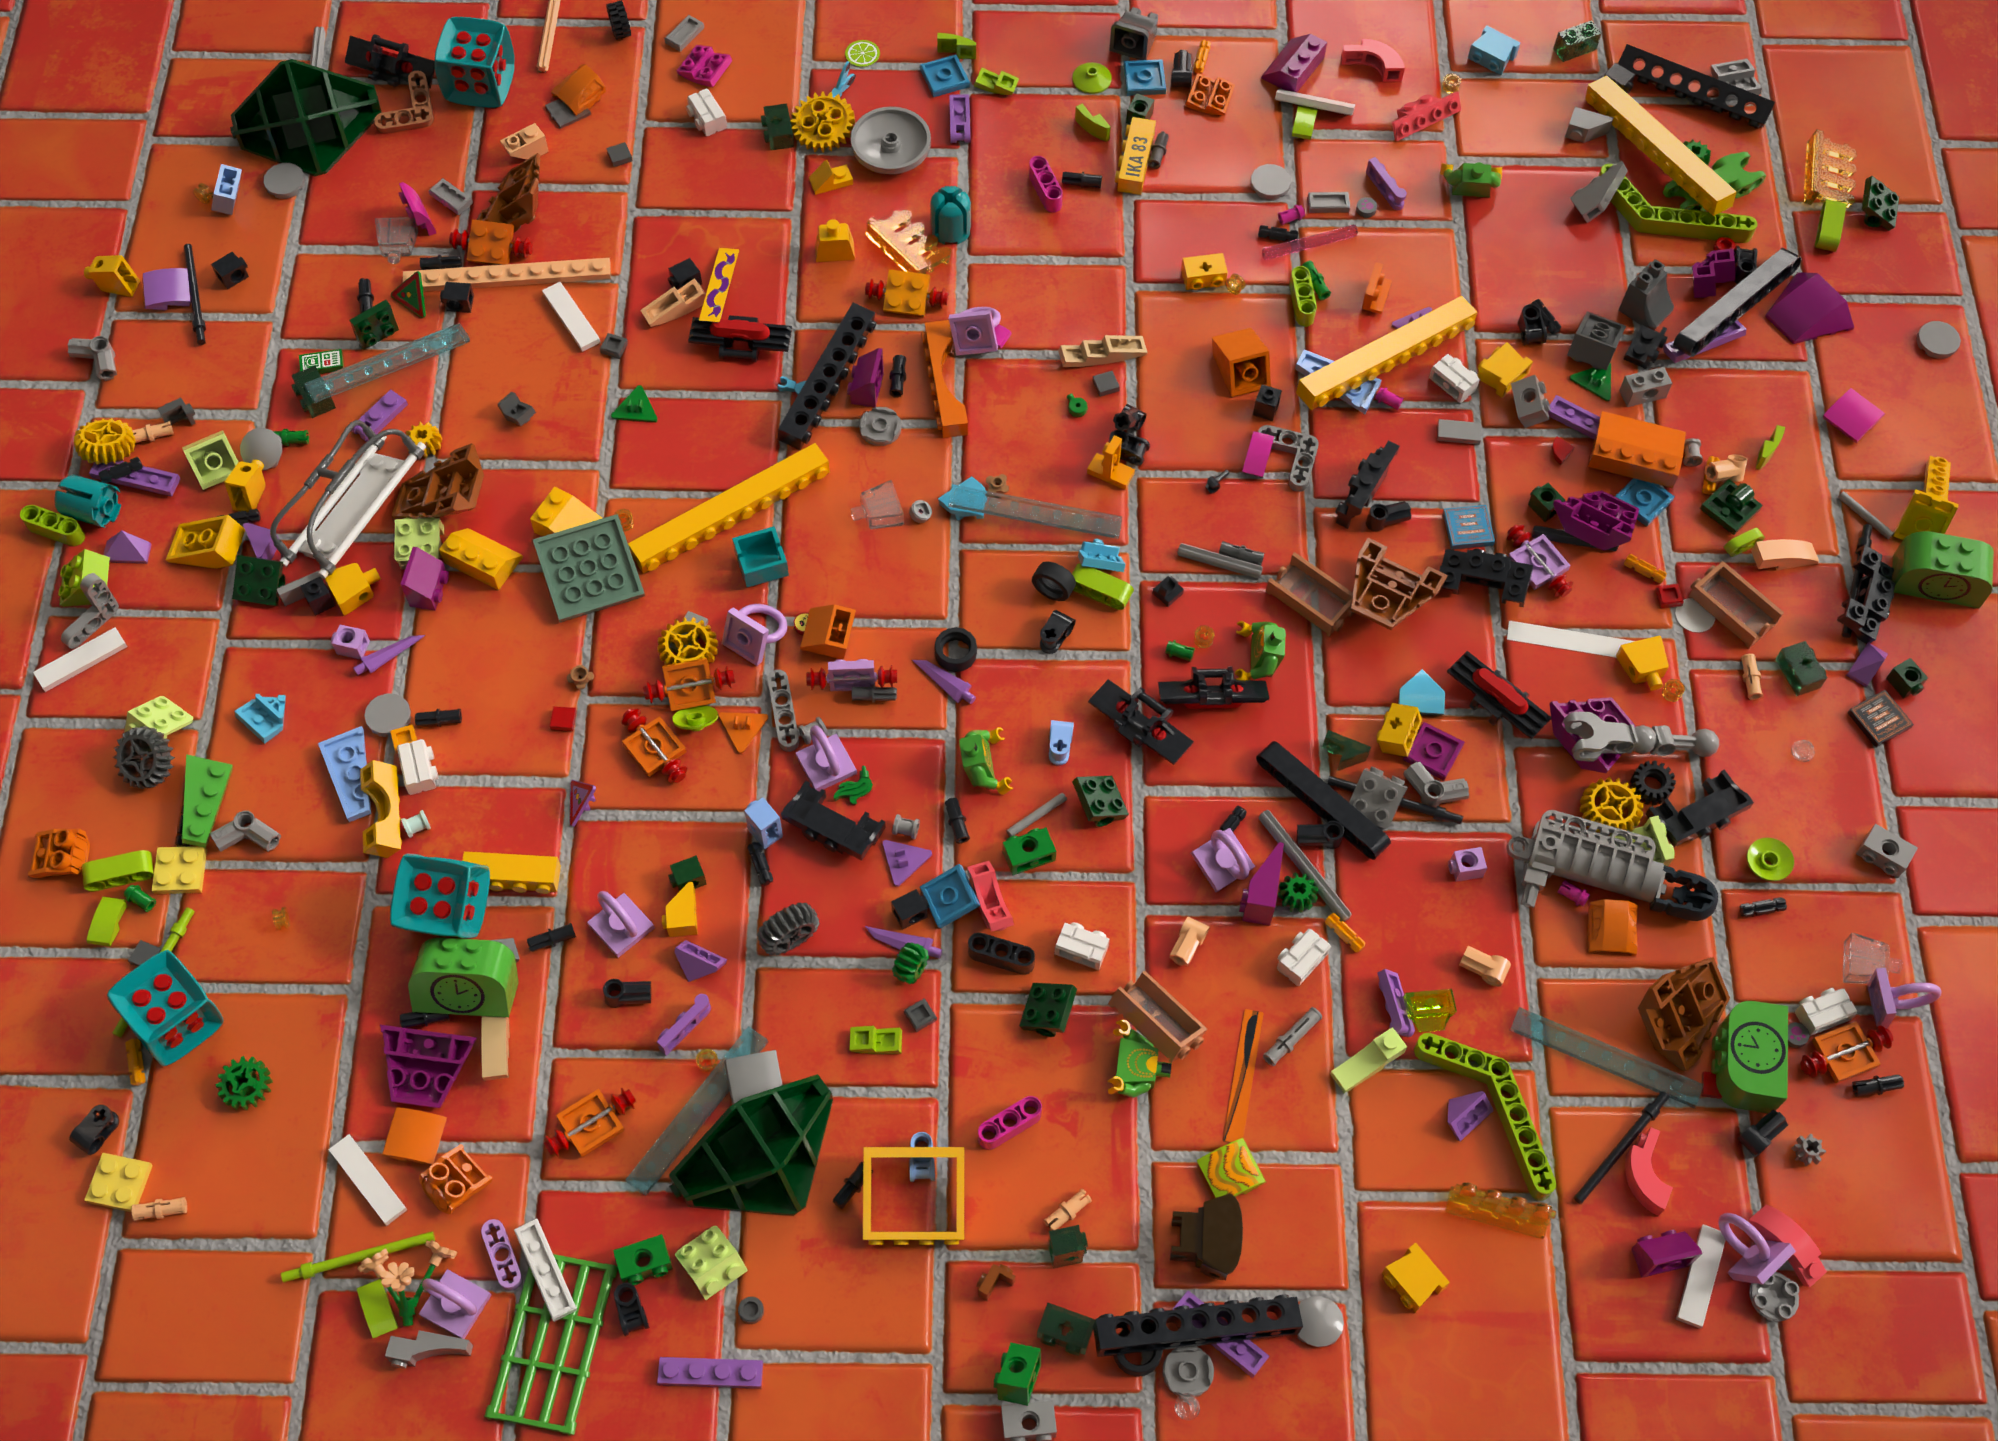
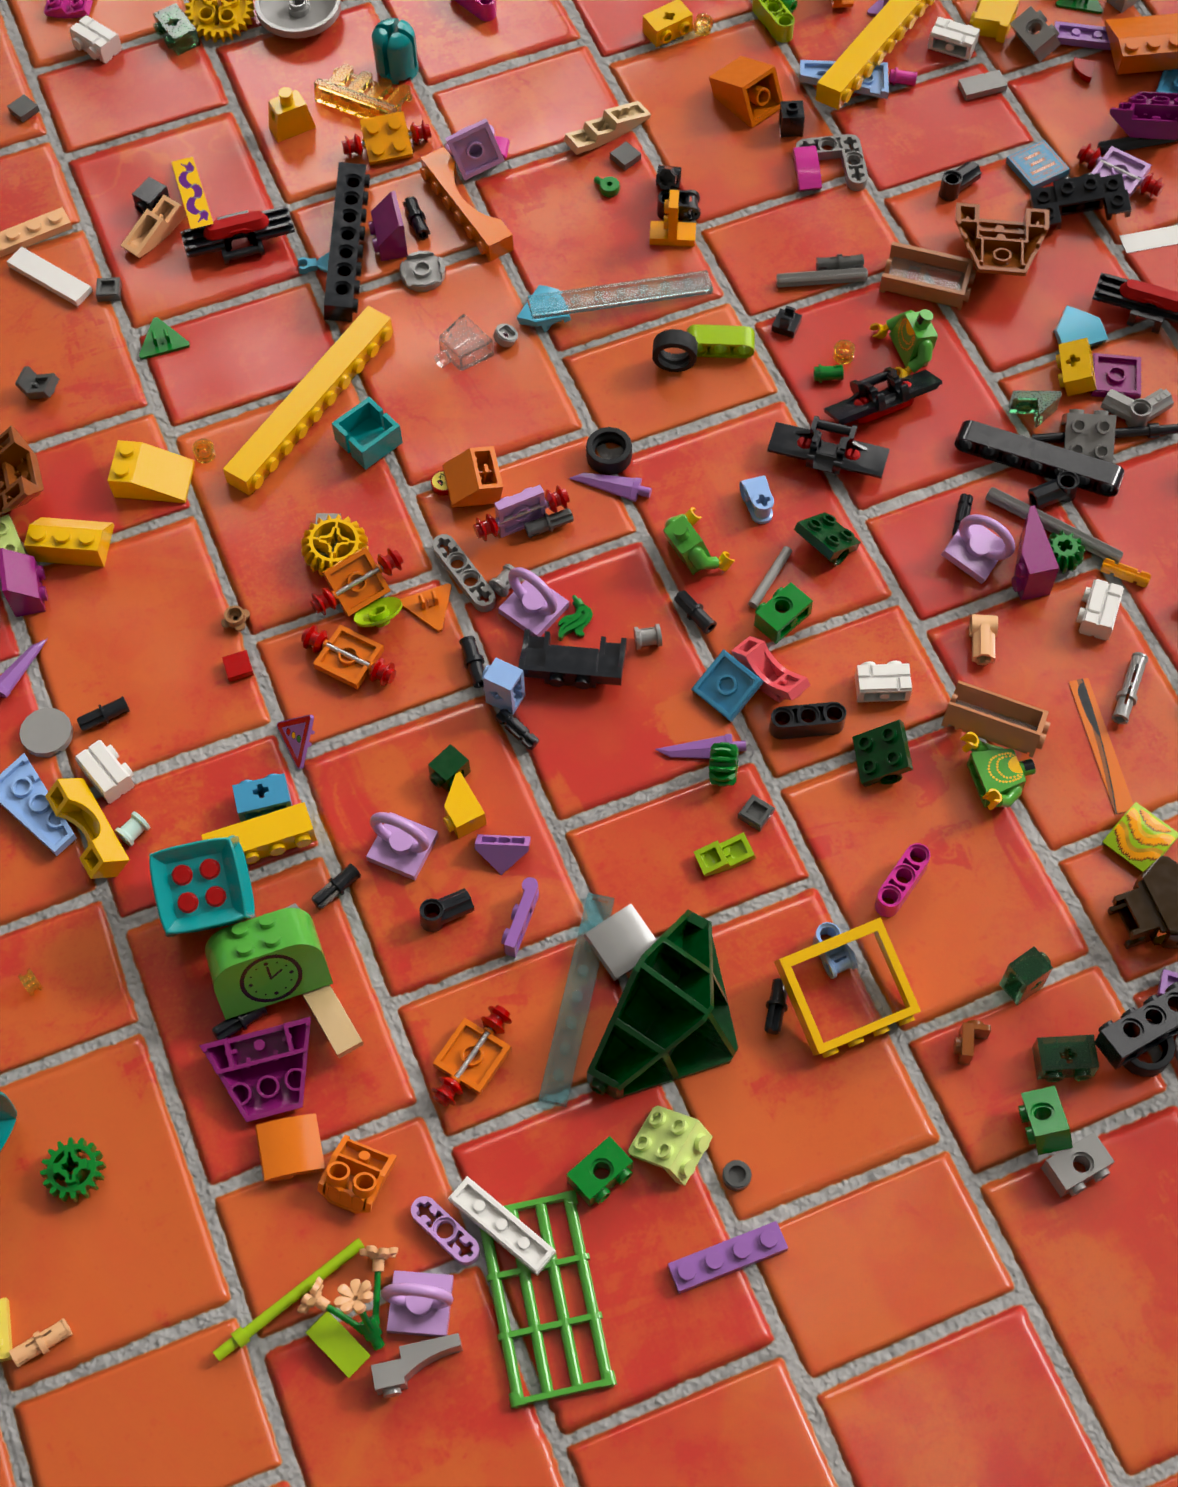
camera: 20 degrees left, 0 degrees up
white tile [328,1134,407,1226] -> none
light orange plate [390,724,417,754] -> none
sand green plate [533,514,645,622] -> none
black piece [614,1283,650,1336] -> none
clear yellow bush [696,1049,718,1073] -> none
lavender tile [721,604,788,666] -> none
dark grey gear [756,903,820,955] -> none
slope [809,160,853,195] -> none
medium lavender piece [883,840,932,887] -> none
black brick [891,889,929,930] -> none
medium nougat plate [986,474,1009,496] -> none
black piece [1040,610,1076,654] -> none
light nougat pin [1044,1189,1092,1233] -> none
medium azure slope [1078,539,1126,572] -> none
black hand [1205,470,1229,494] -> none
black bracket [1335,440,1400,529] -> none
dark green brick [1528,483,1566,522] -> none
none -> dark azure brick [232,773,293,822]
none -> black pin [459,636,485,688]

